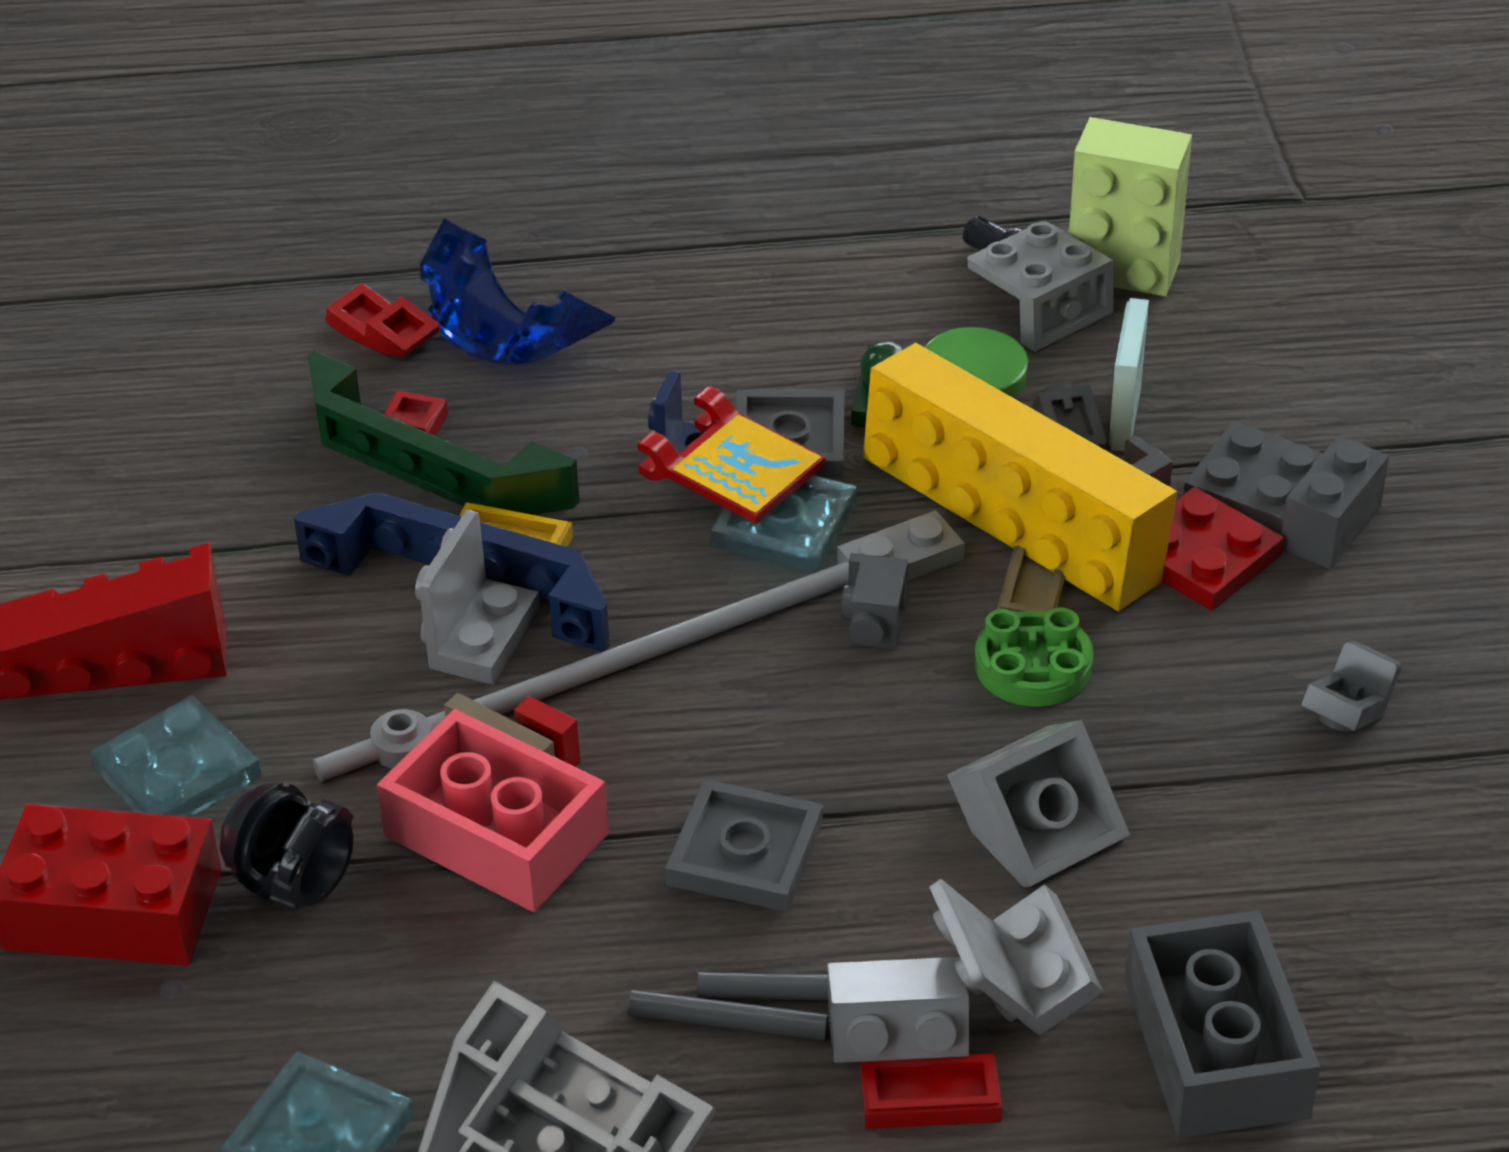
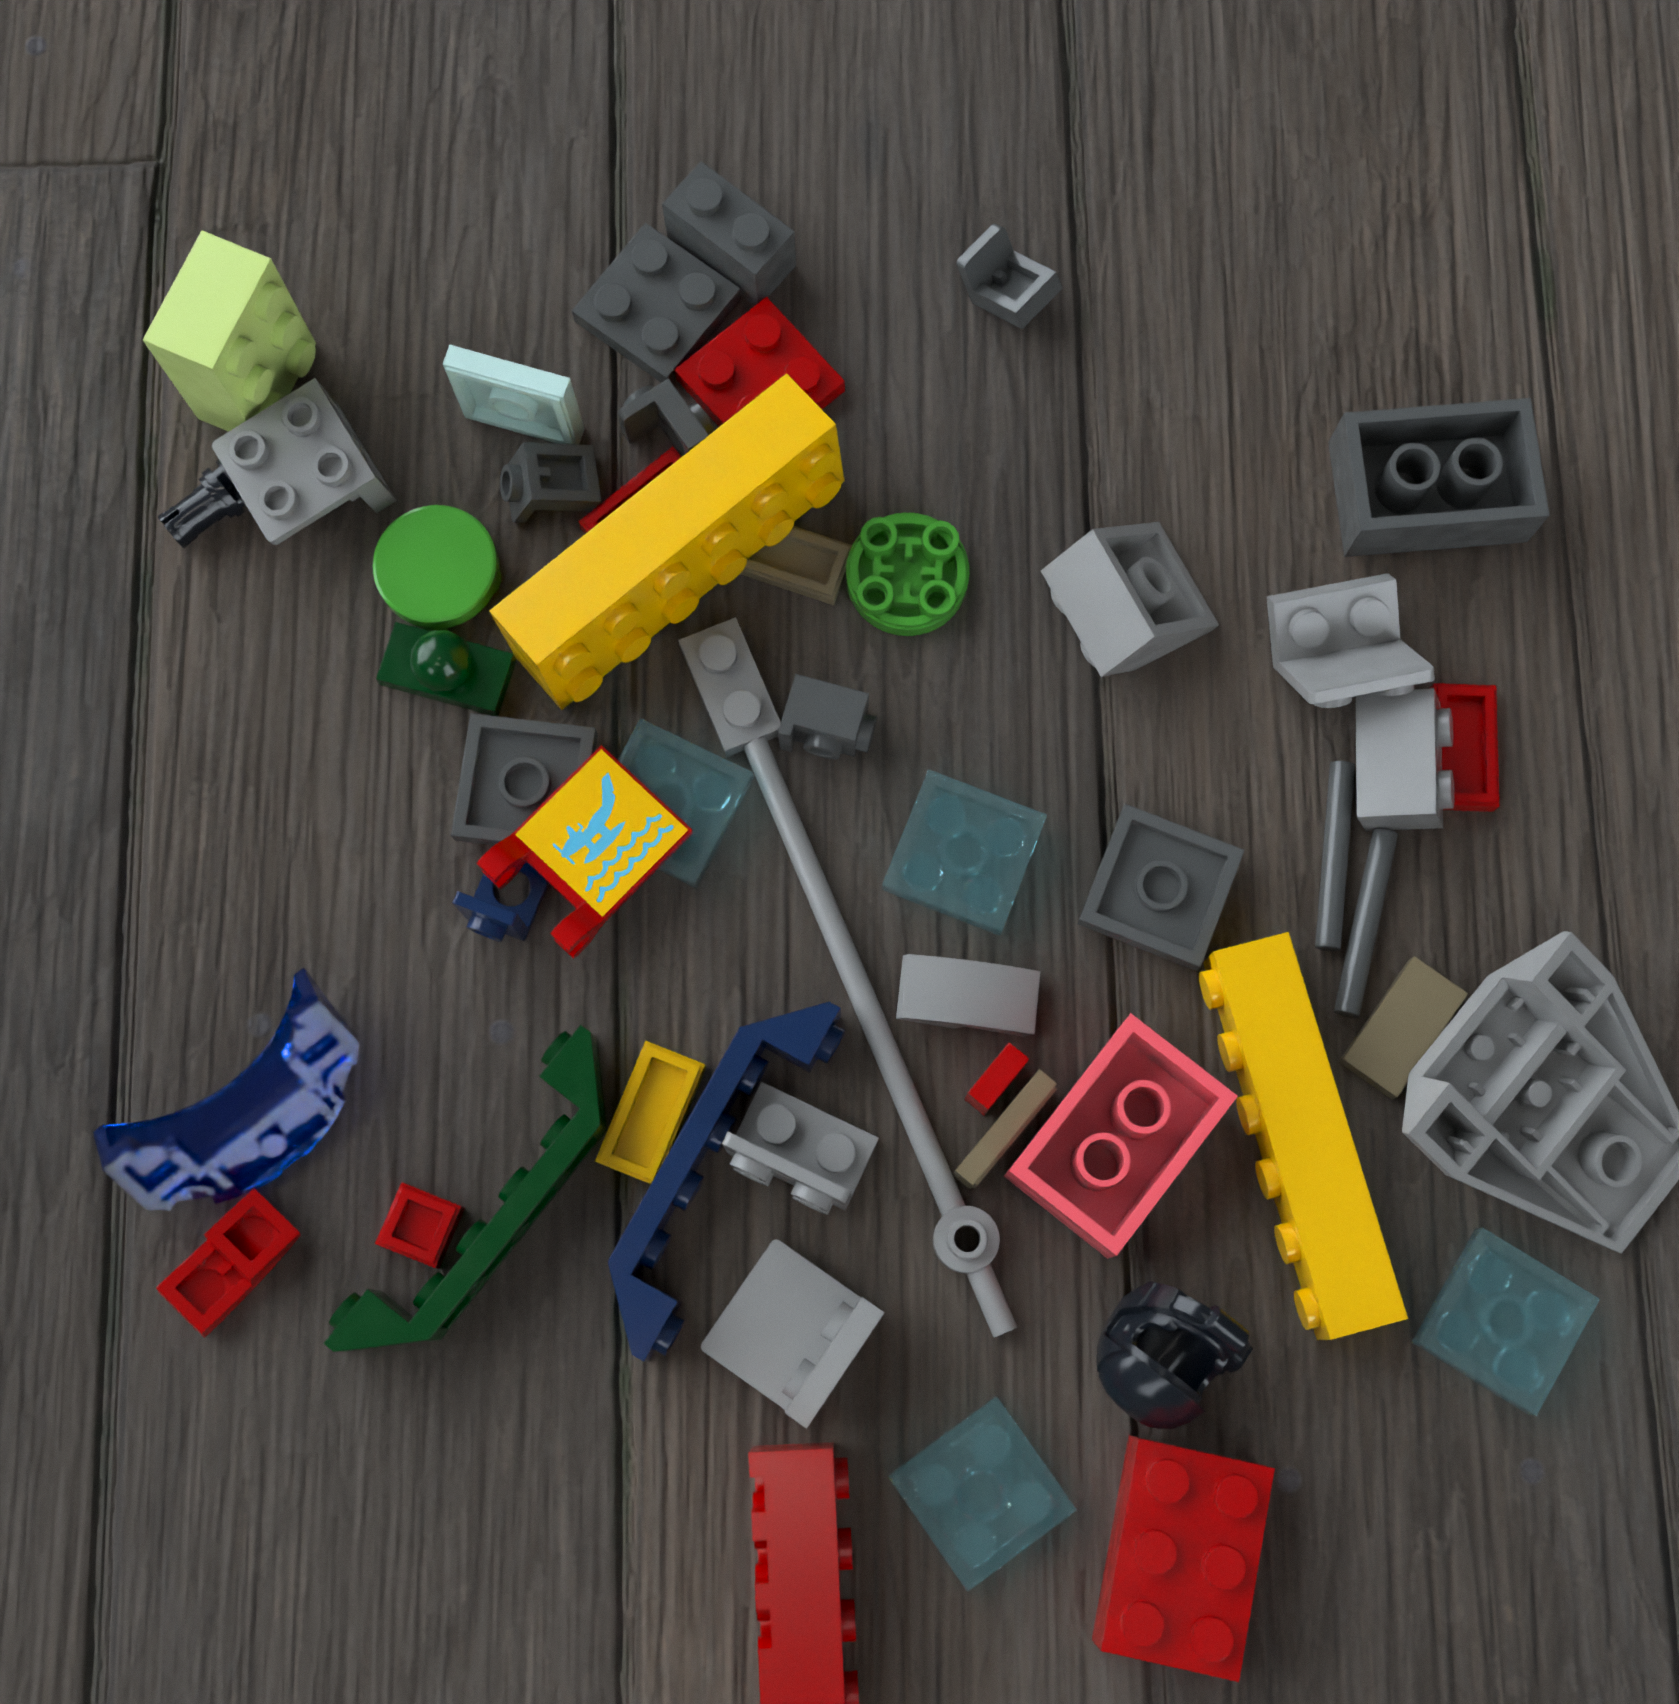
camera: 85 degrees left, 35 degrees up
none -> light grey bracket [701,1239,885,1429]
none -> clear light blue plate [882,769,1047,936]
none -> light grey slope [896,954,1041,1037]
none -> yellow brick [1199,932,1408,1340]
none -> dark tan tile [1338,956,1468,1100]

